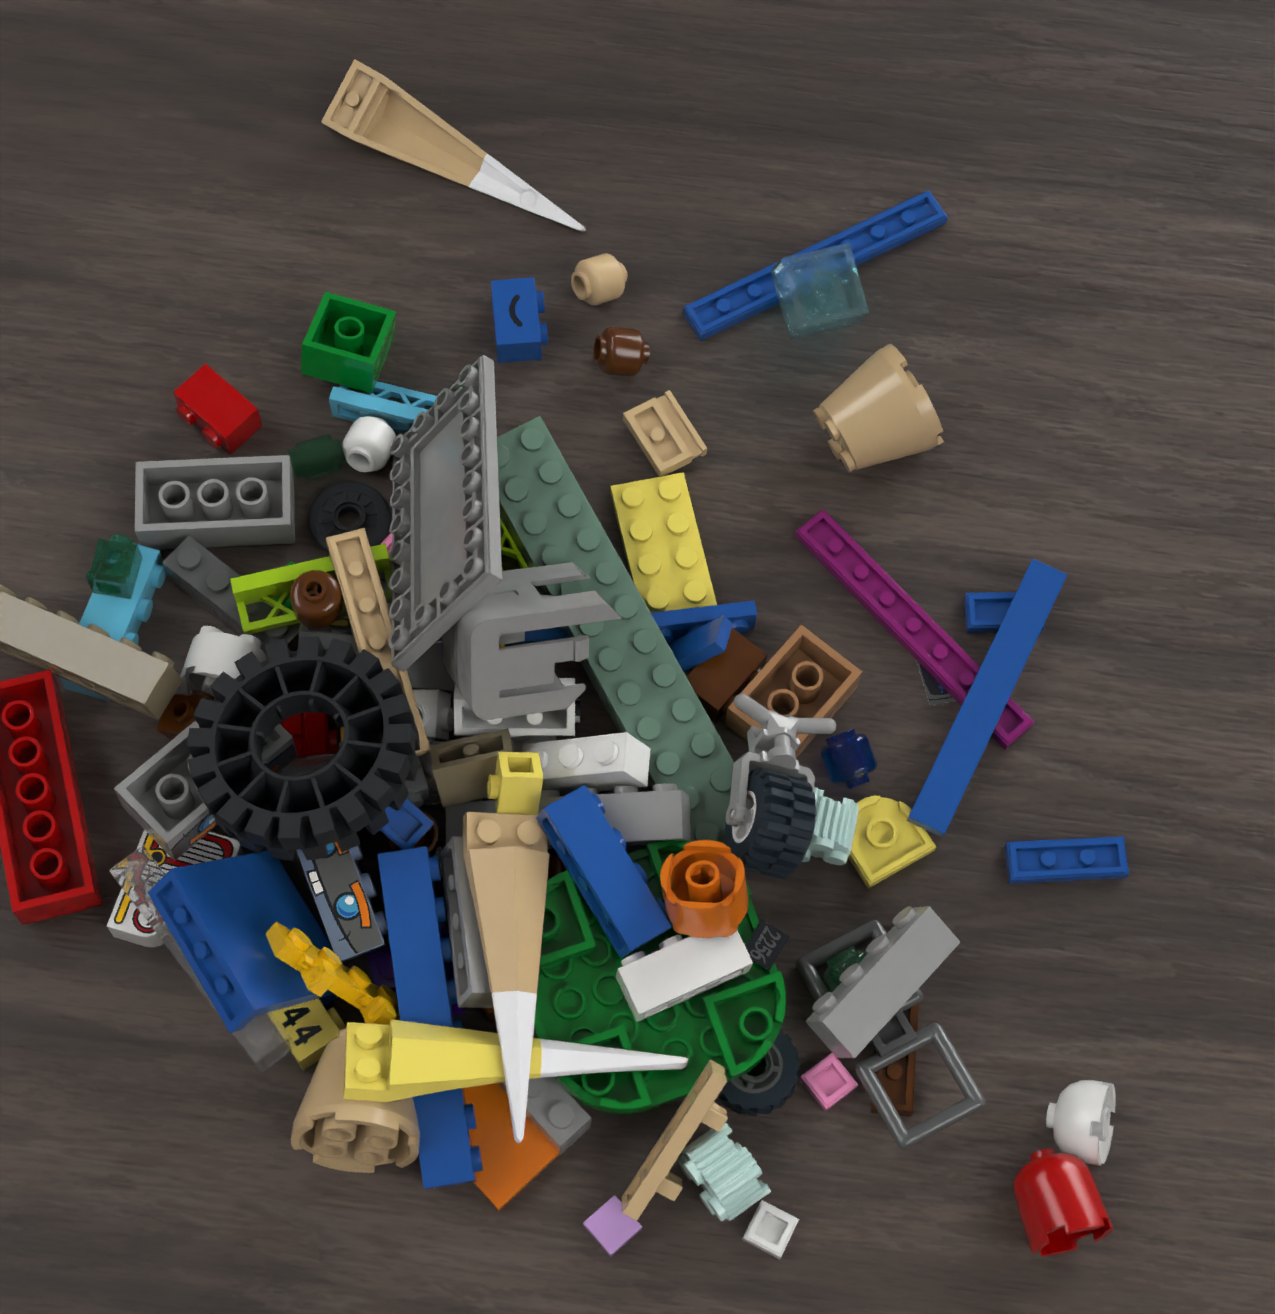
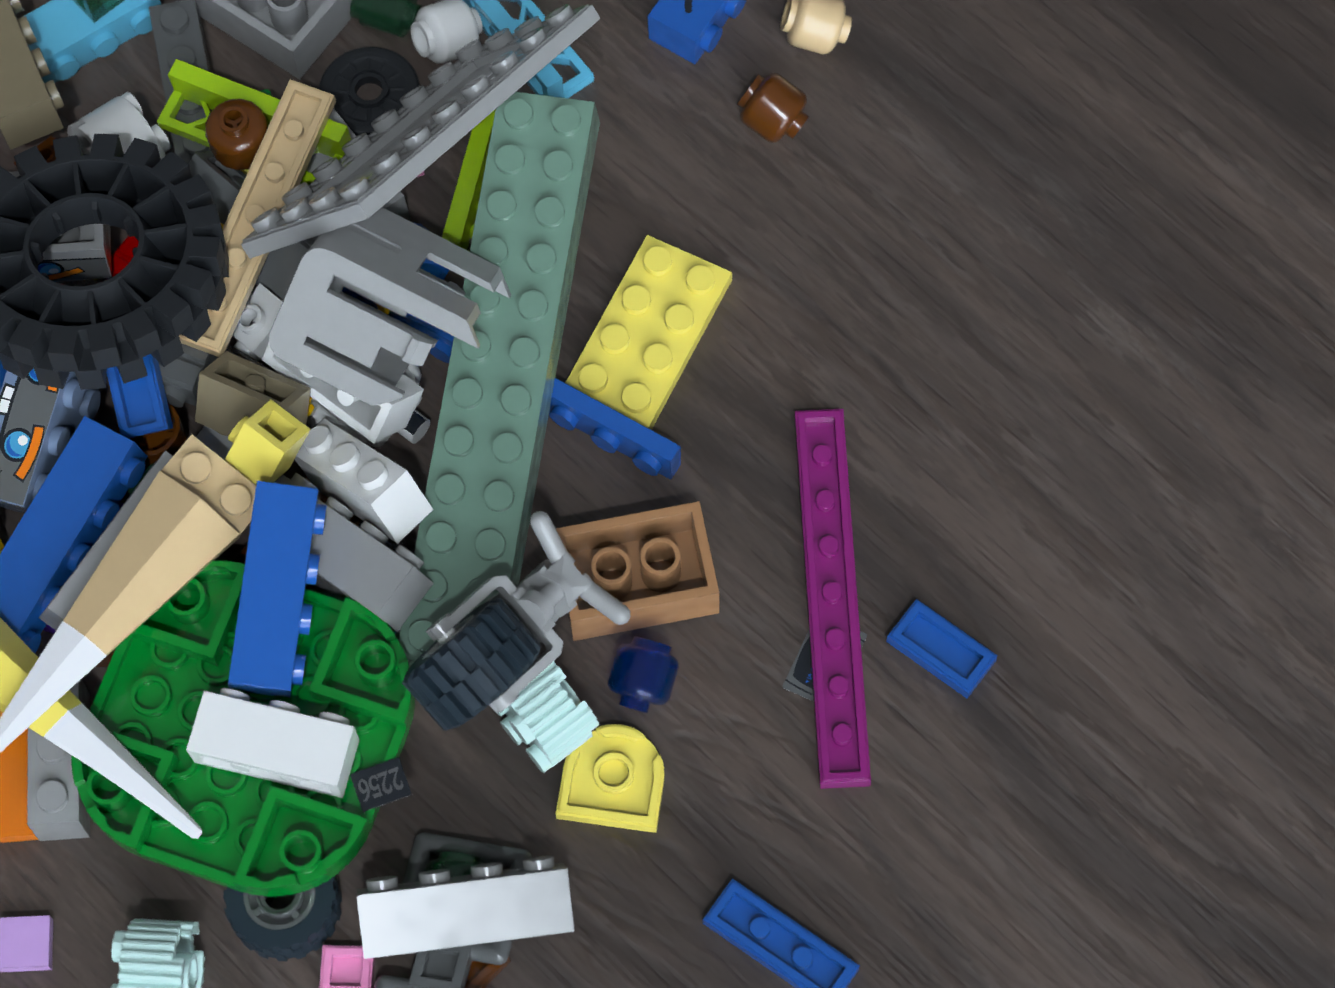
camera: 45 degrees right, 0 degrees up
tan hinge [622,1059,728,1221] -> none
tan plate [623,390,707,477] -> none
orange brick [660,840,749,938] -> none
blue tile [668,615,733,672] -> none
blue tile [682,190,948,341] -> none
reddish brown brick [687,628,767,724] -> none
clear light blue brick [771,243,869,340] -> none
tan cone [813,344,944,472] -> none
blue tile [907,559,1068,838] -> none

